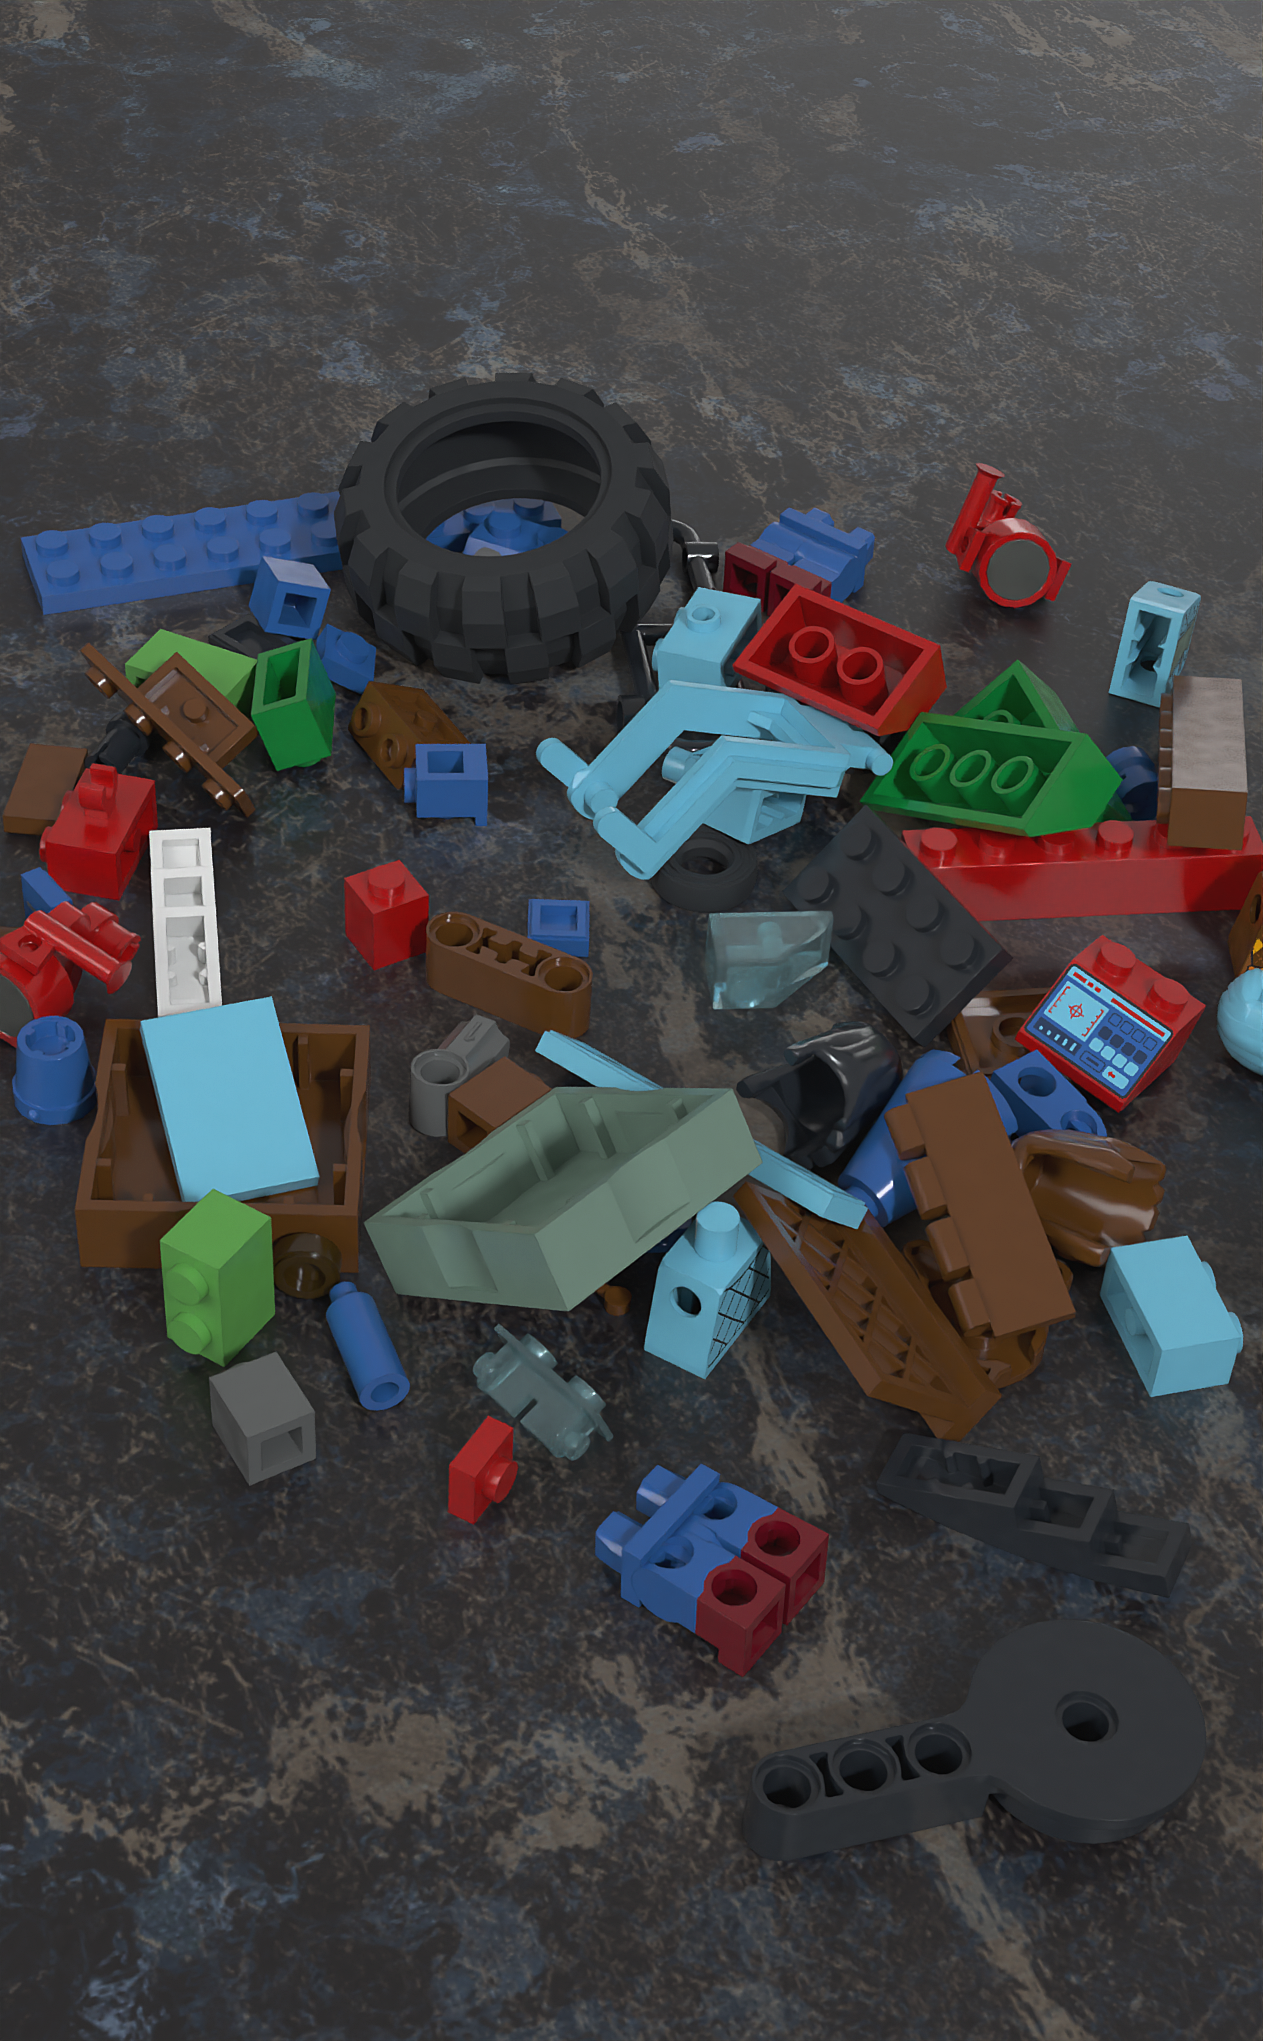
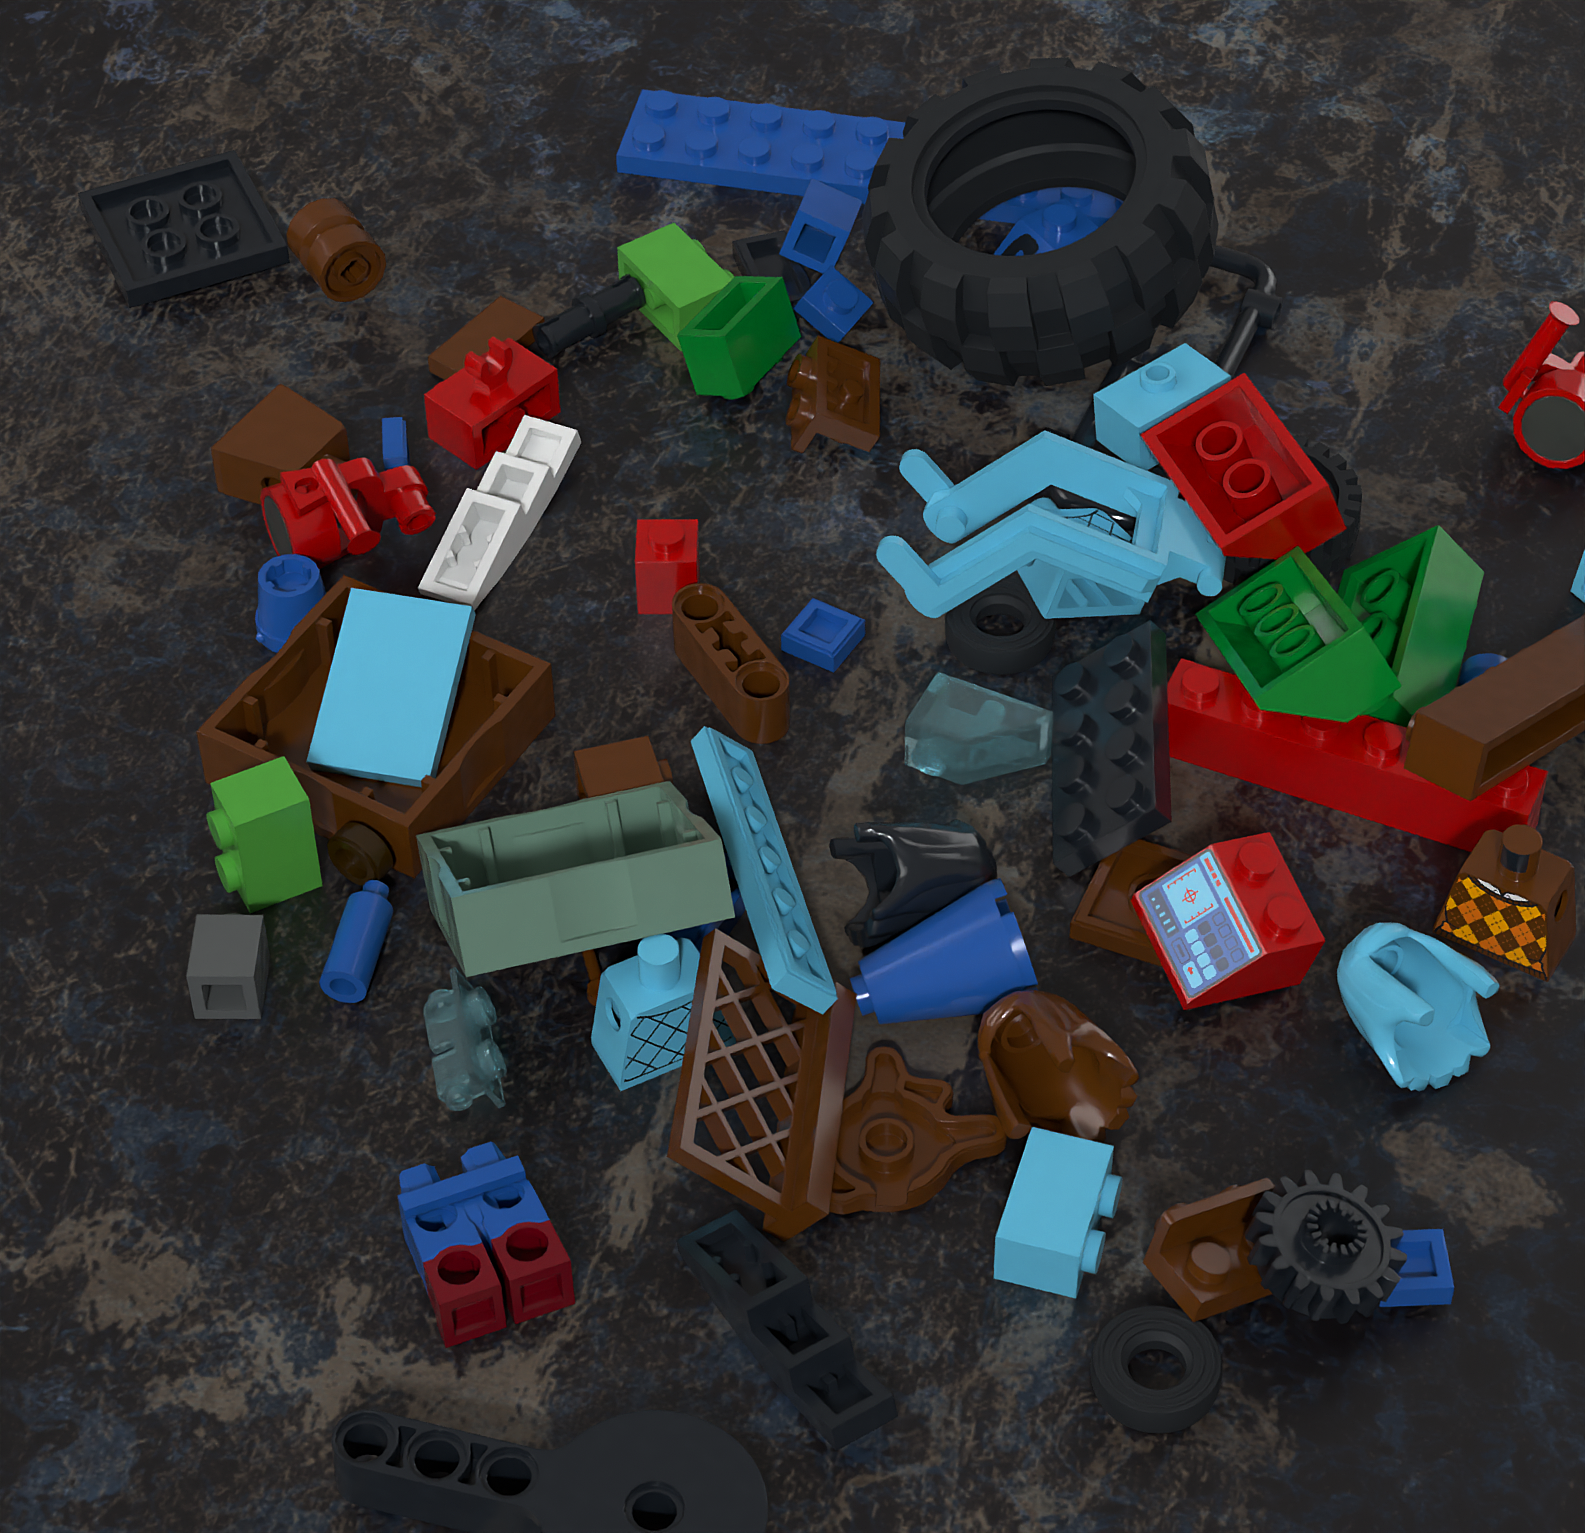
camera: 35 degrees right, 5 degrees up
reddish brown bracket [80,642,259,818] -> none
blue brick [404,744,488,826] -> none
dark grey piece [408,1014,510,1137] -> none
red plate [448,1416,518,1525] -> none
blue hips [723,508,875,617] -> none
reddish brown windscreen [884,1071,1076,1342] -> none
blue leg [990,1049,1107,1137] -> none

